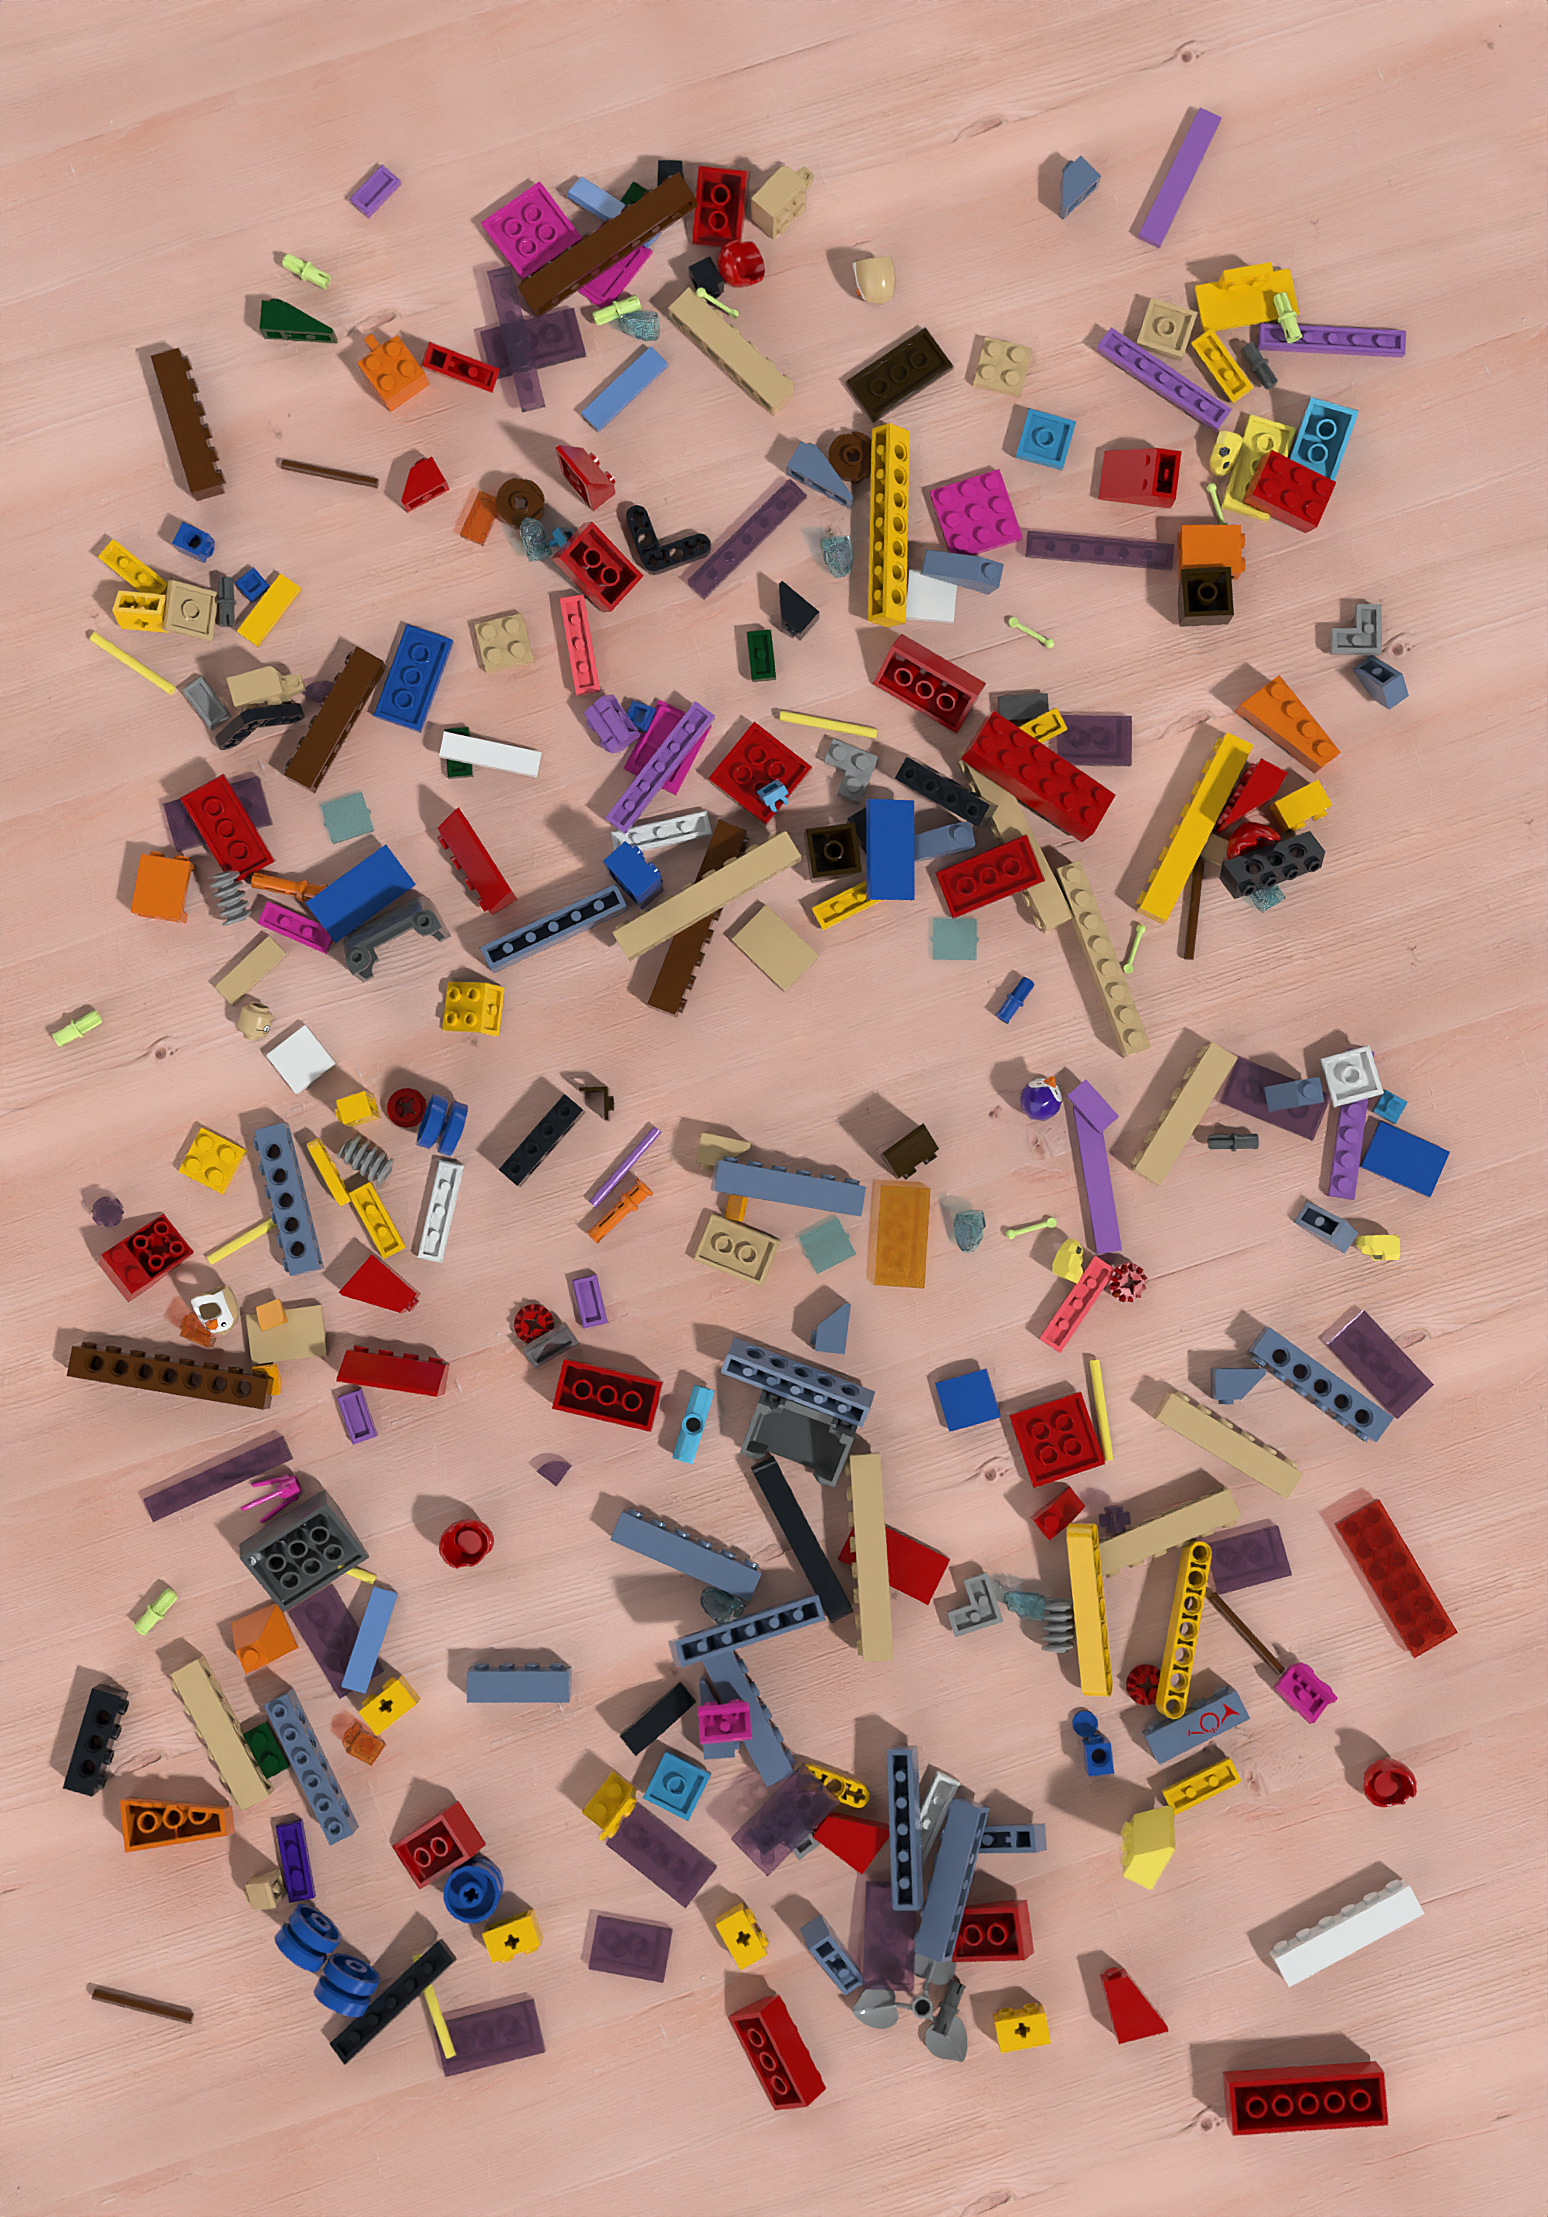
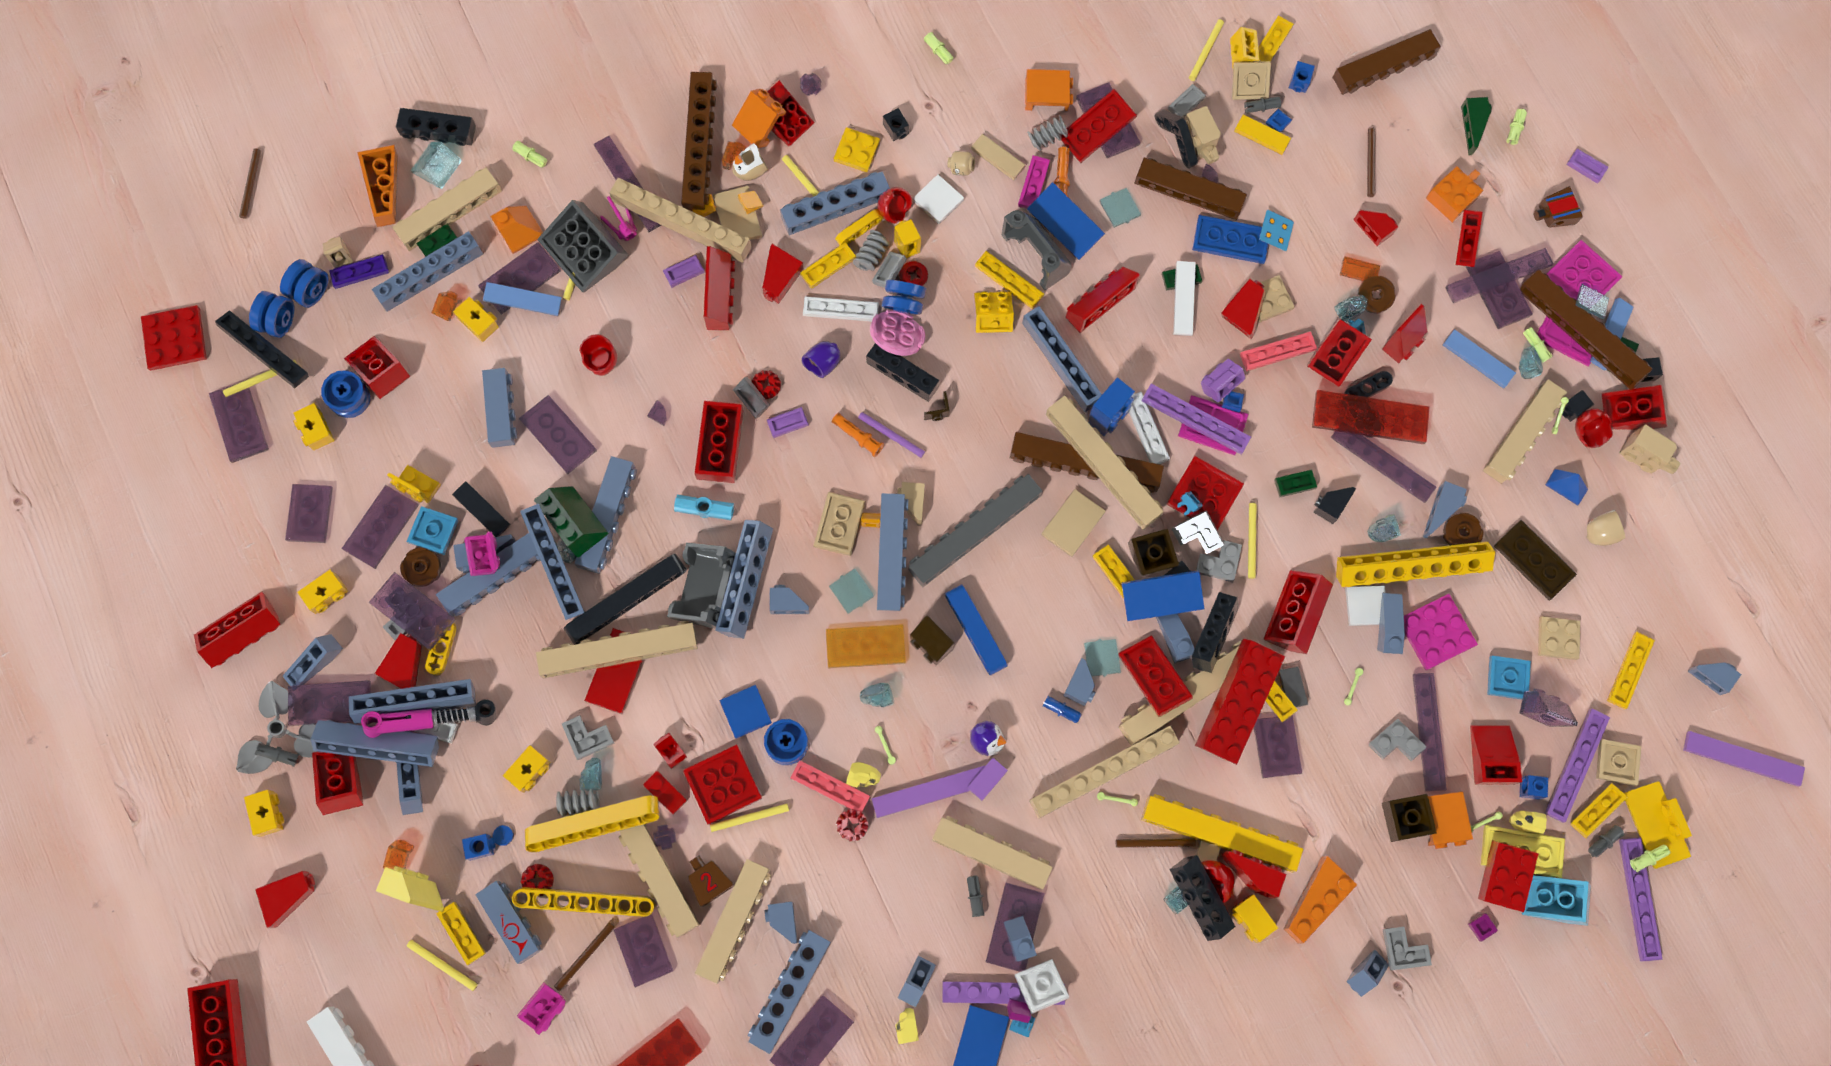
camera: 75 degrees right, 10 degrees down
none -> red plate [141,305,207,371]
none -> piece [361,700,496,738]
none -> clear orange bracket [383,840,414,869]
none -> reddish brown plate [400,548,441,587]
none -> light yellow bar [407,939,478,991]
none -> clear light blue slope [410,142,462,189]
none -> yellow brick [502,745,551,793]
none -> clear purple tile [519,395,597,475]
none -> dark green slope [534,486,609,558]
none -> tan brick [609,178,751,263]
none -> red bracket [653,733,687,769]
none -> reddish brown torso [688,855,735,907]
none -> orange panel [732,89,786,148]
none -> blue wheel [764,719,808,765]
none -> dark purple piece [801,341,841,378]
none -> bright pink tile [870,310,925,356]
none -> light grey tile [872,251,907,288]
none -> red piece [877,187,912,224]
none -> black brick [883,108,909,141]
none -> dark grey brick [908,474,1043,588]
none -> blue beam [944,584,1008,676]
none -> yellow tile [975,251,1044,309]
none -> magenta tile [1007,999,1031,1023]
none -> sand blue slope [1063,658,1096,706]
none -> plate [1172,511,1224,554]
none -> red slope [1221,279,1265,339]
none -> dark azure sticker [1259,210,1294,251]
none -> clear red plate [1312,390,1429,444]
none -> light grey plate [1369,719,1426,762]
none -> magenta tile [1468,913,1498,942]
none -> slope [1519,689,1578,727]
none -> blue brick [1519,775,1548,800]
none -> reddish brown torso [1533,186,1583,228]
none -> blue slope [1545,469,1588,505]
none -> clear light blue piece [1575,284,1609,319]
none -> yellow tile [1607,632,1655,709]

